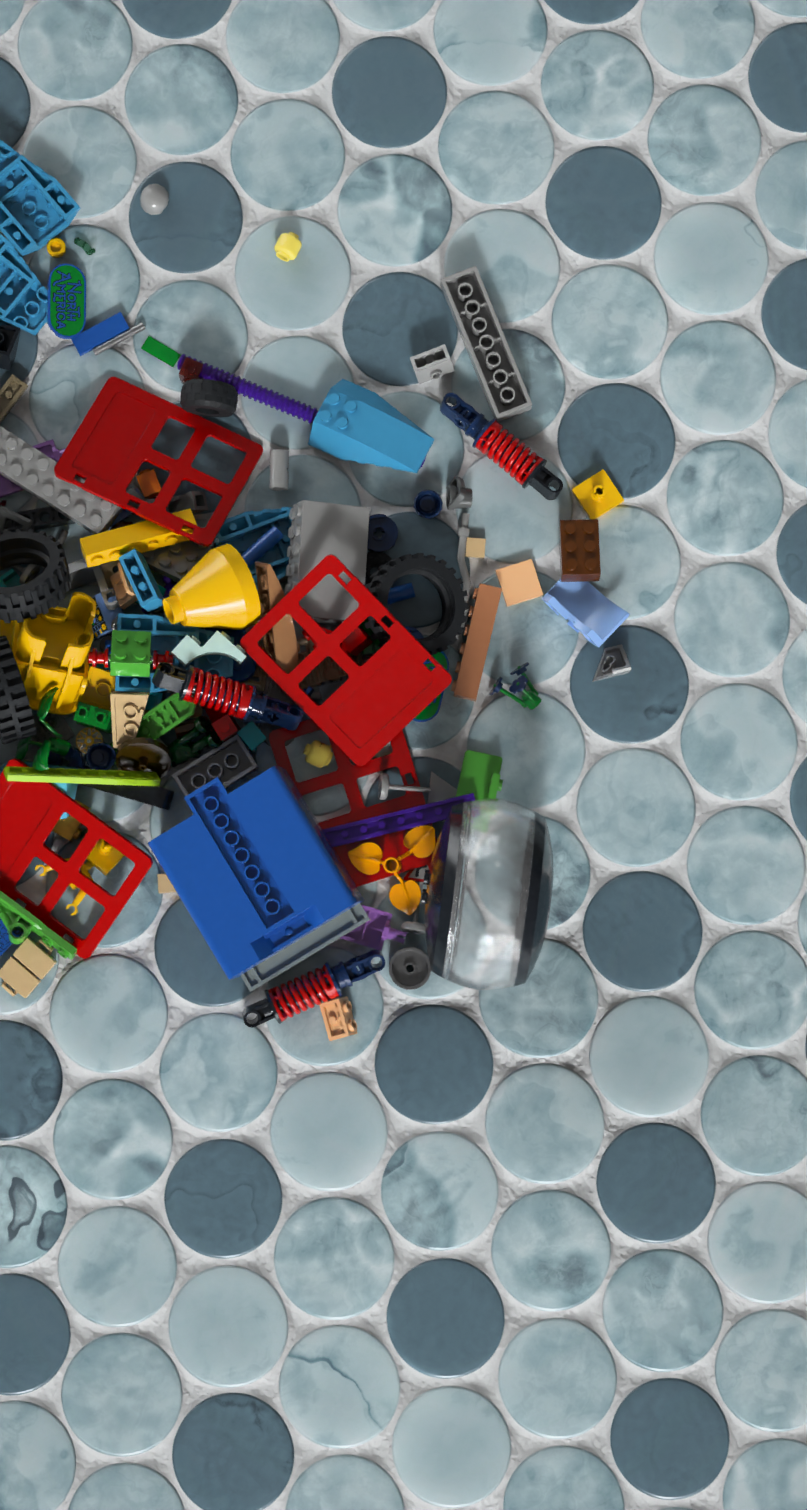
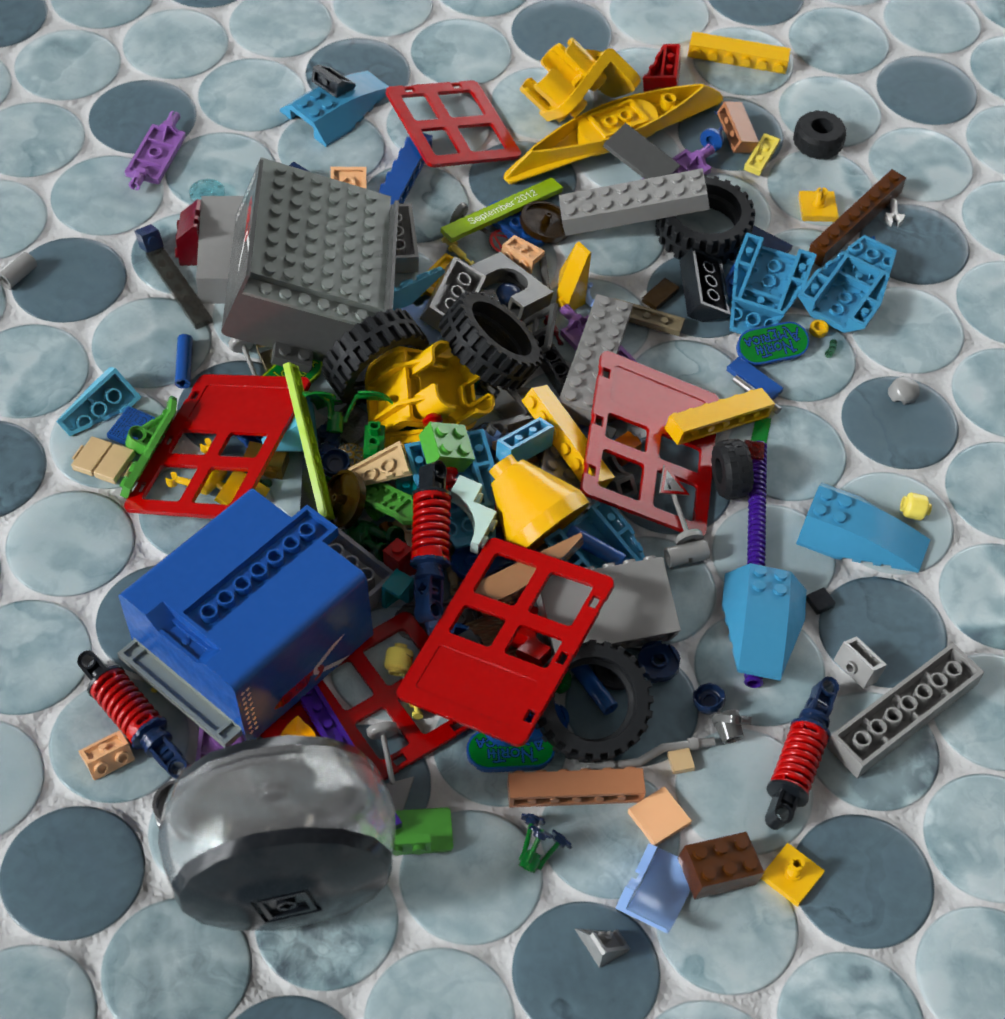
camera: 70 degrees right, 30 degrees down
none -> light grey piece [659,465,704,545]
none -> yellow brick [664,388,775,445]
none -> dark azure wedge [796,482,930,573]
none -> black tile [806,587,836,615]

